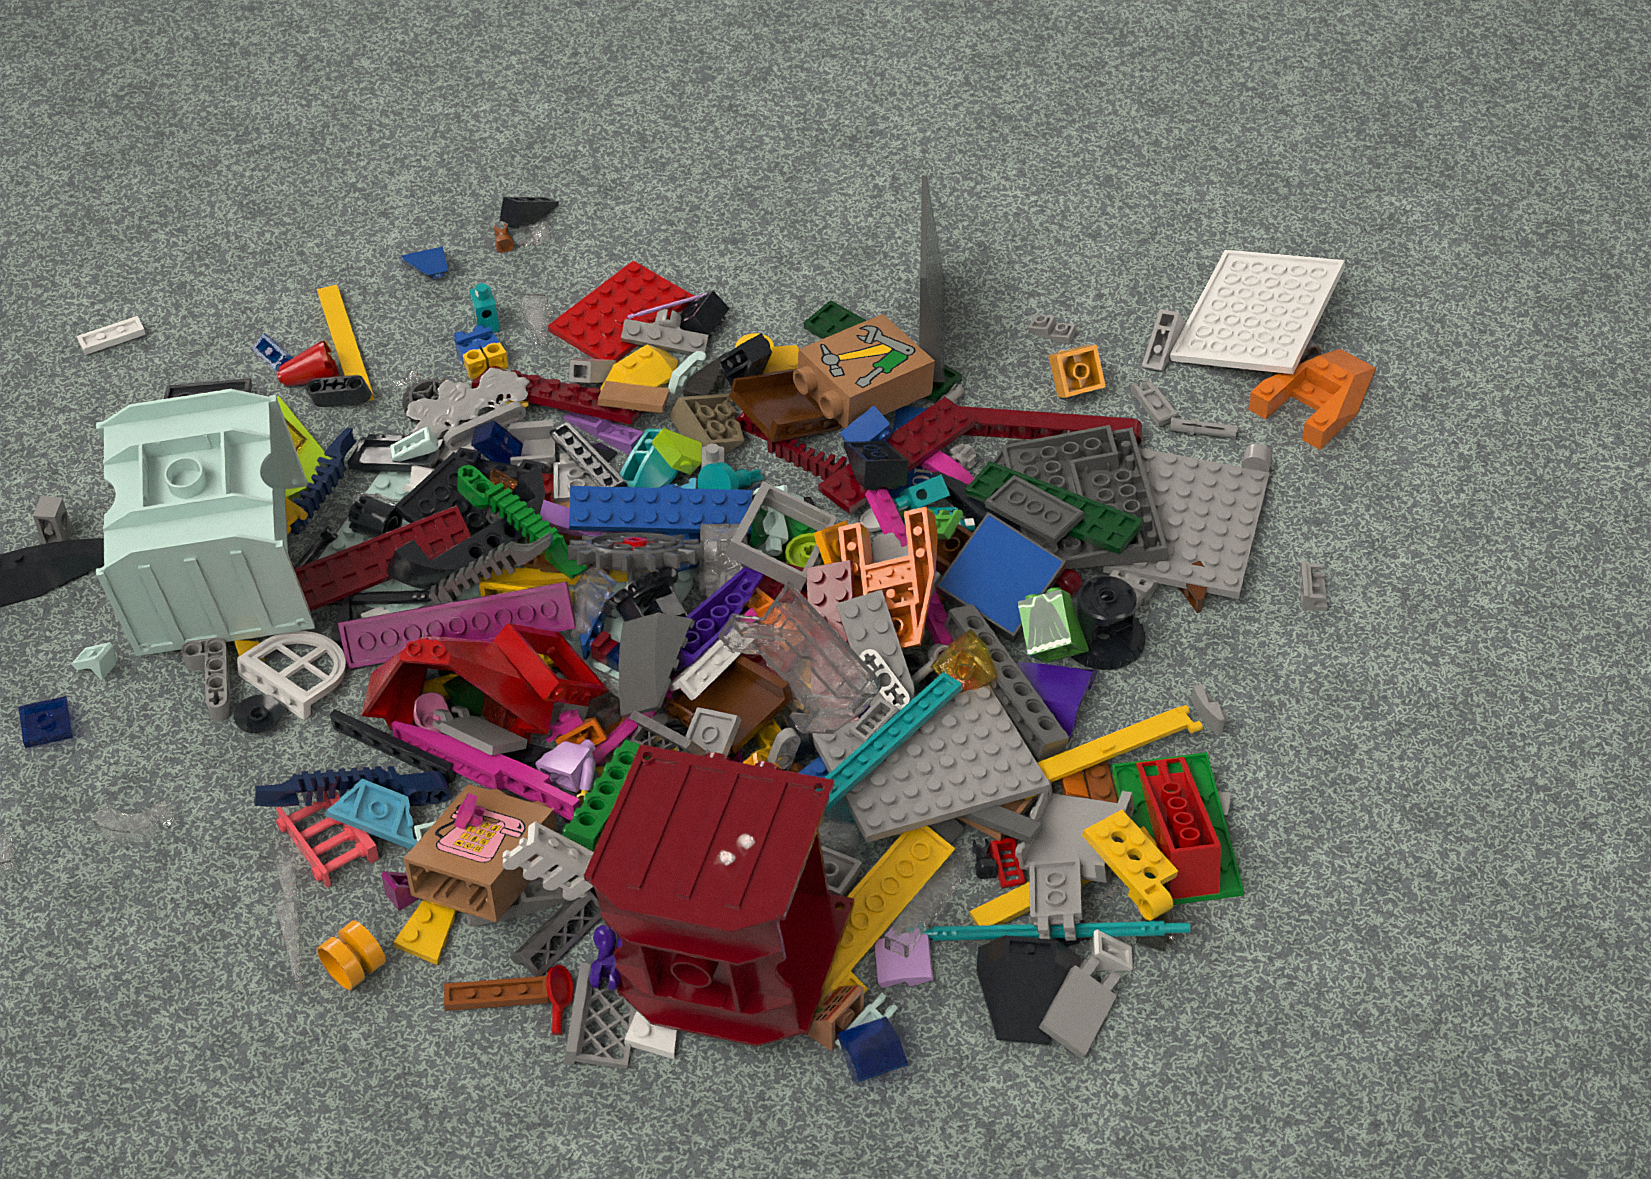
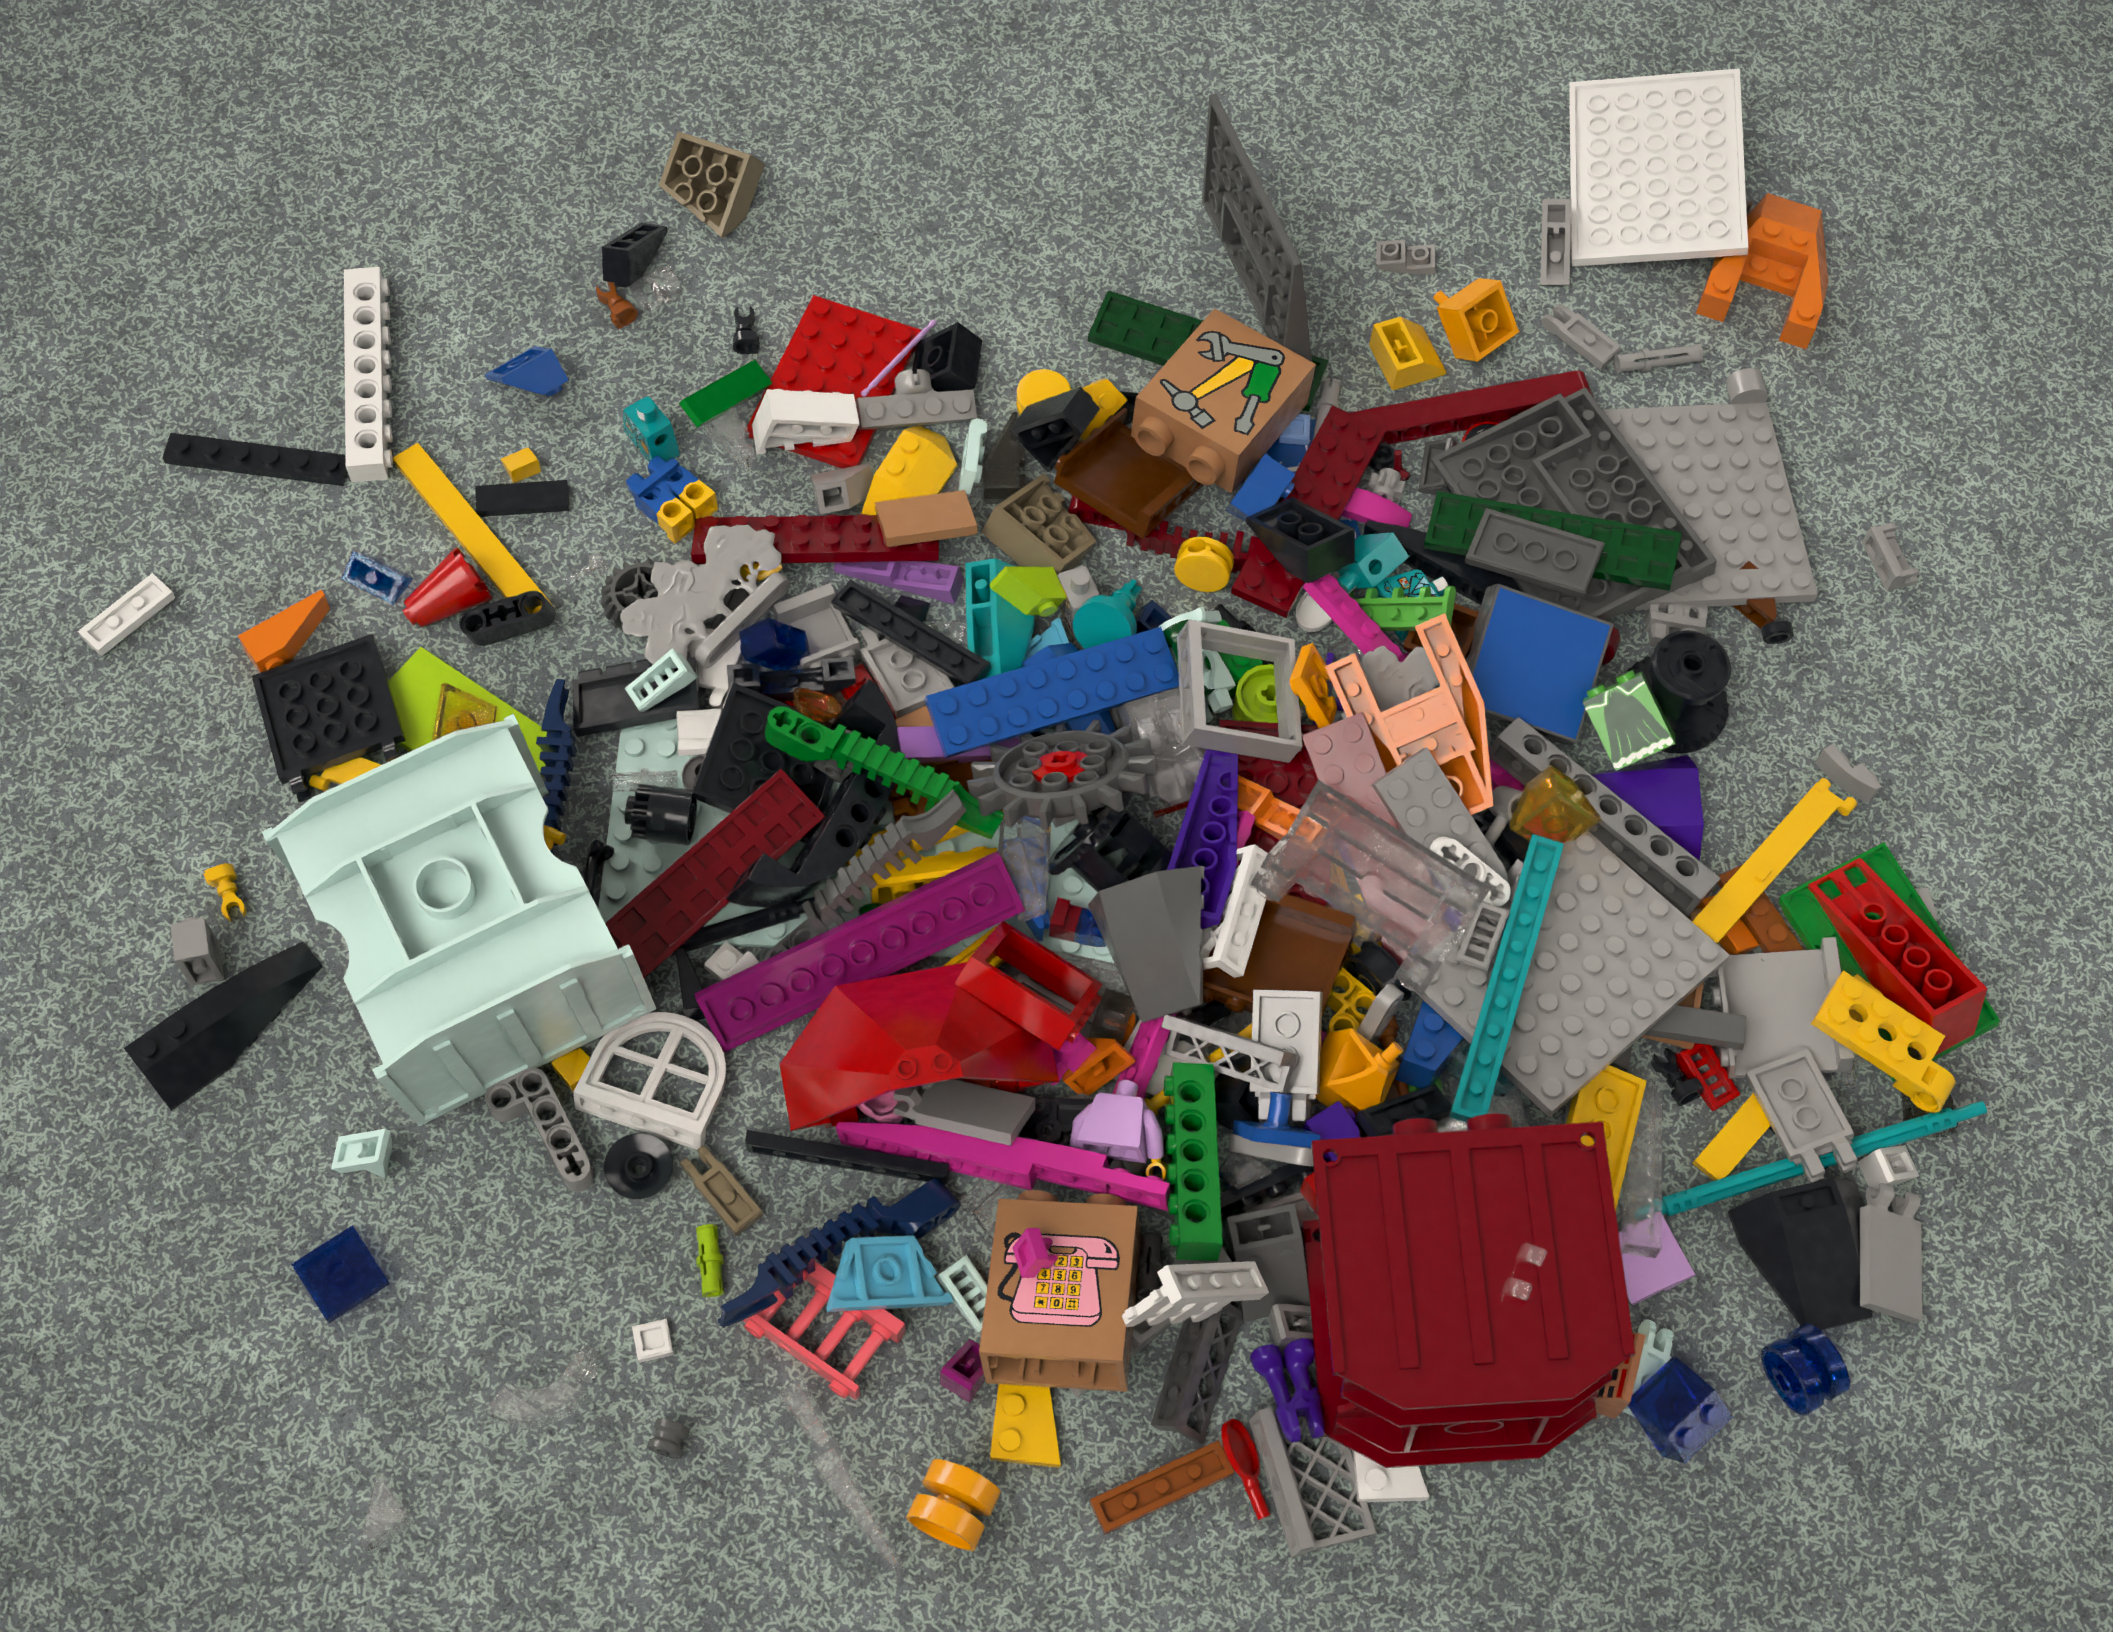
camera: 25 degrees left, 15 degrees up
none -> black plate [162,433,348,486]
none -> yellow piece [203,863,247,922]
none -> orange slope [238,590,330,673]
none -> white brick [344,267,393,482]
none -> black tile [475,480,569,517]
none -> yellow slope [501,447,541,483]
none -> white tile [632,1319,674,1363]
none -> dark grey wheel [647,1418,690,1459]
none -> dark tan wedge [659,131,765,238]
none -> green slope [679,359,772,428]
none -> dark tan hinge [680,1146,763,1237]
none -> lime pin [696,1224,724,1298]
none -> black piece [733,307,760,354]
none -> white wedge [752,389,859,454]
none -> yellow head [1174,537,1234,592]
none -> light blue tile [1279,414,1310,445]
none -> yellow slope [1369,317,1446,391]
none -> black plate [1369,443,1395,471]
none -> dark red hand [1393,450,1411,481]
none -> black tile [1761,621,1794,644]
none -> clear blue wheel [1761,1323,1850,1416]

